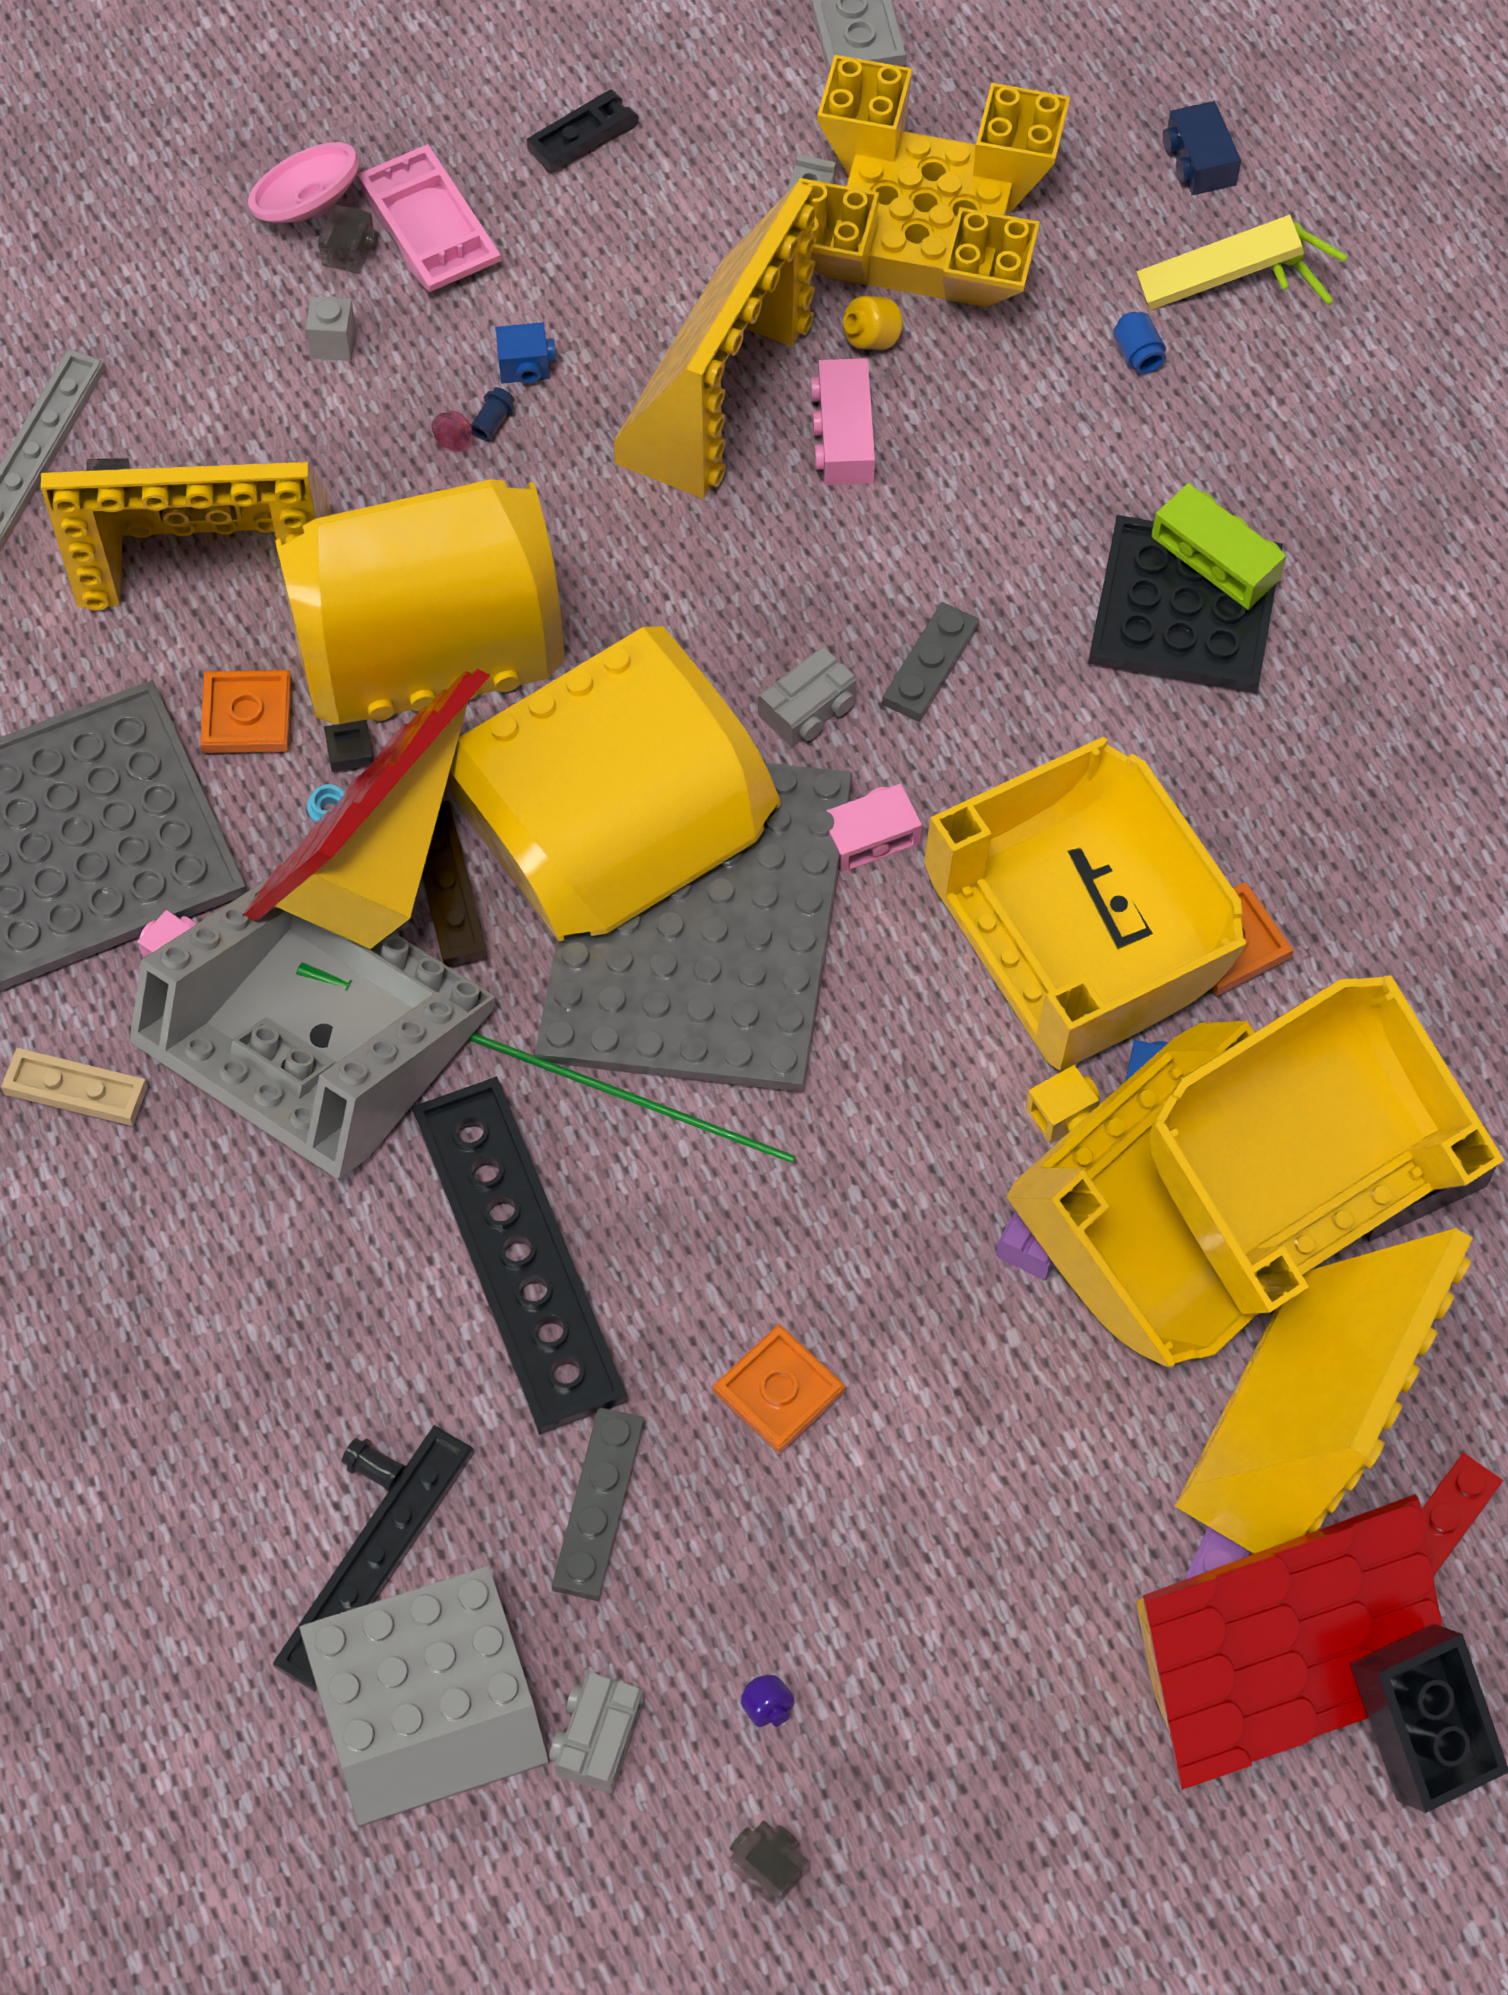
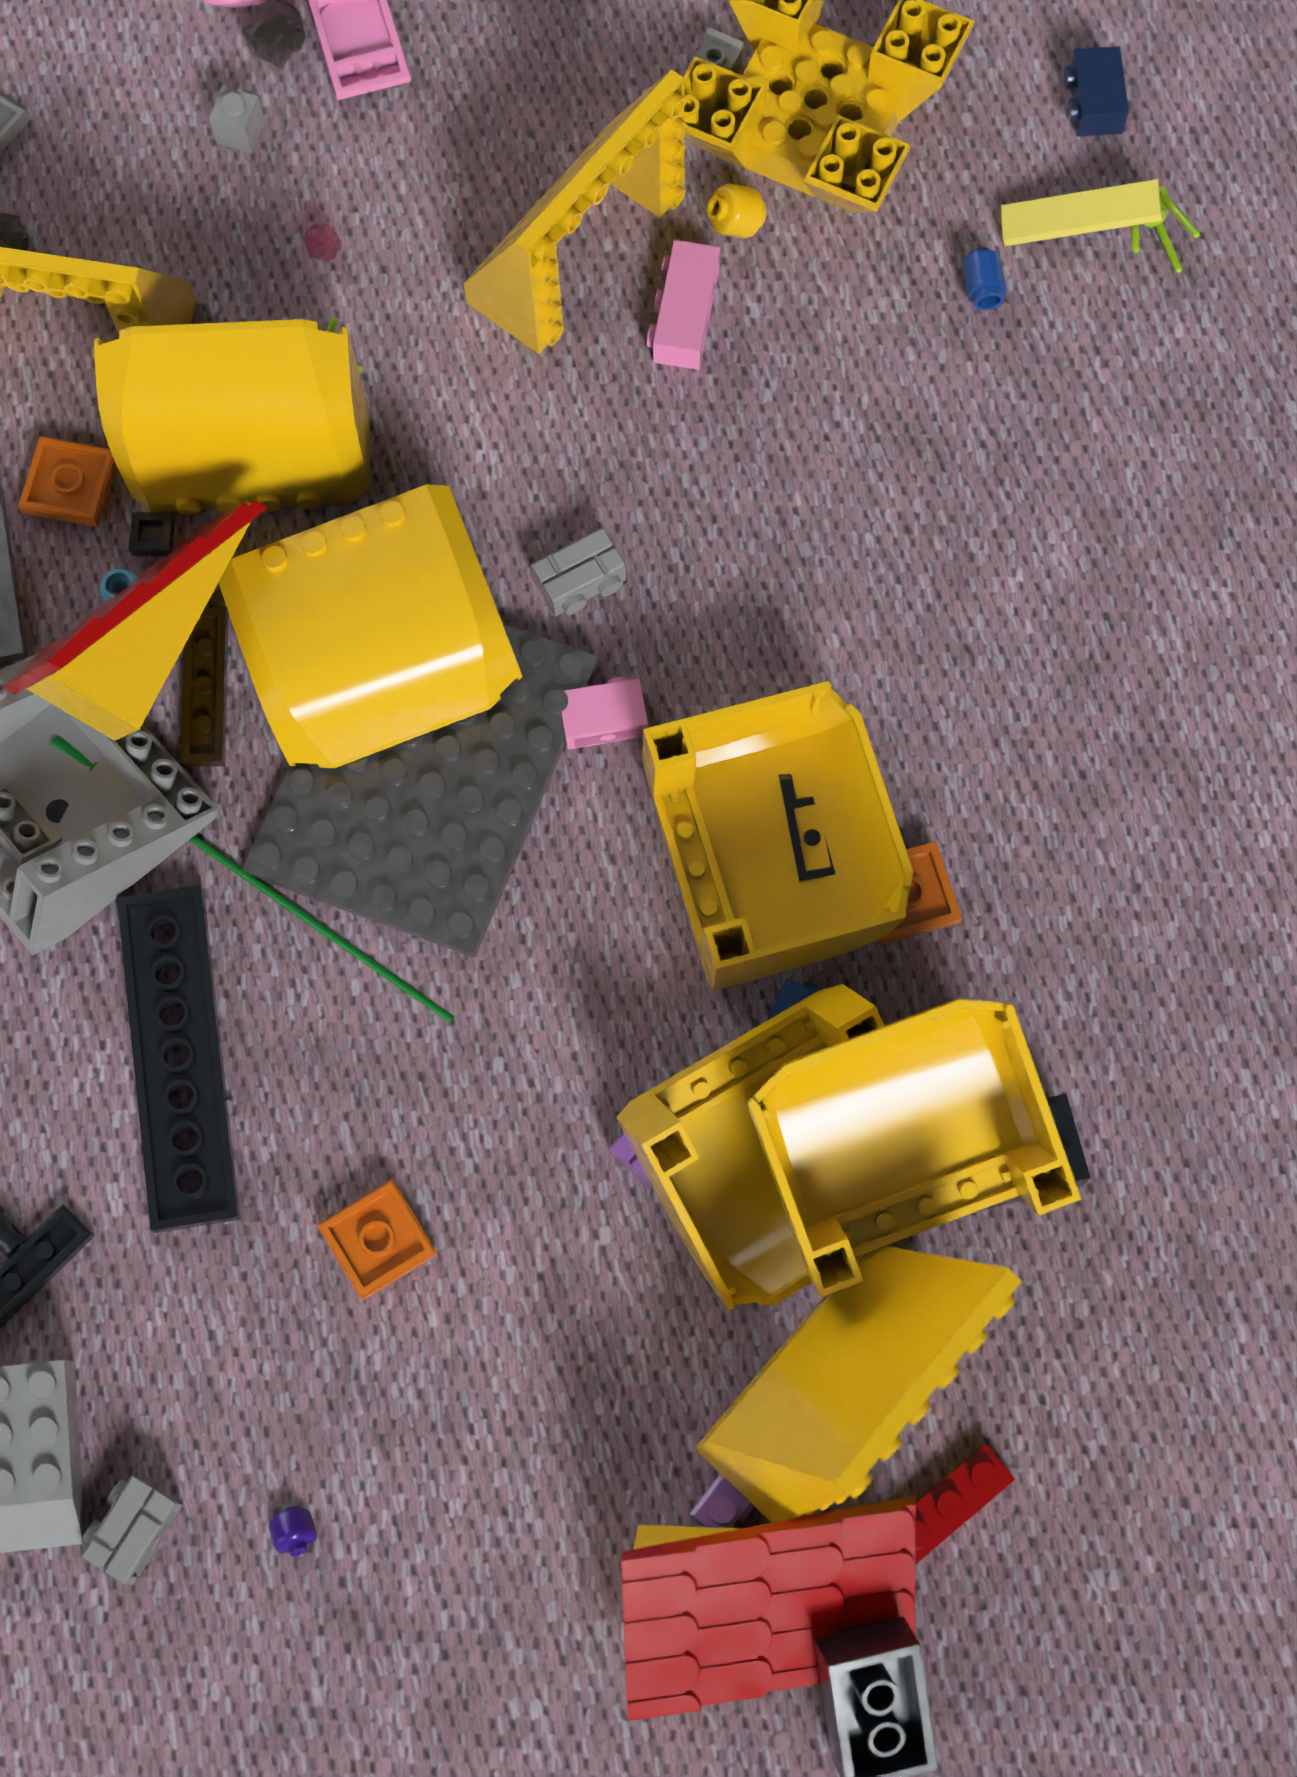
camera: 15 degrees right, 10 degrees up
dark blue pin [469,387,515,442] -> none
blue brick [495,322,556,384] -> none
dark grey plate [552,1408,645,1601] -> none
clear smoke brick [729,1820,809,1909] -> none
dark grey plate [882,602,979,722] -> none
yellow brick [1025,1065,1100,1144] -> none
black plate [1088,515,1283,693] -> none
lime brick [1151,482,1287,610] -> none

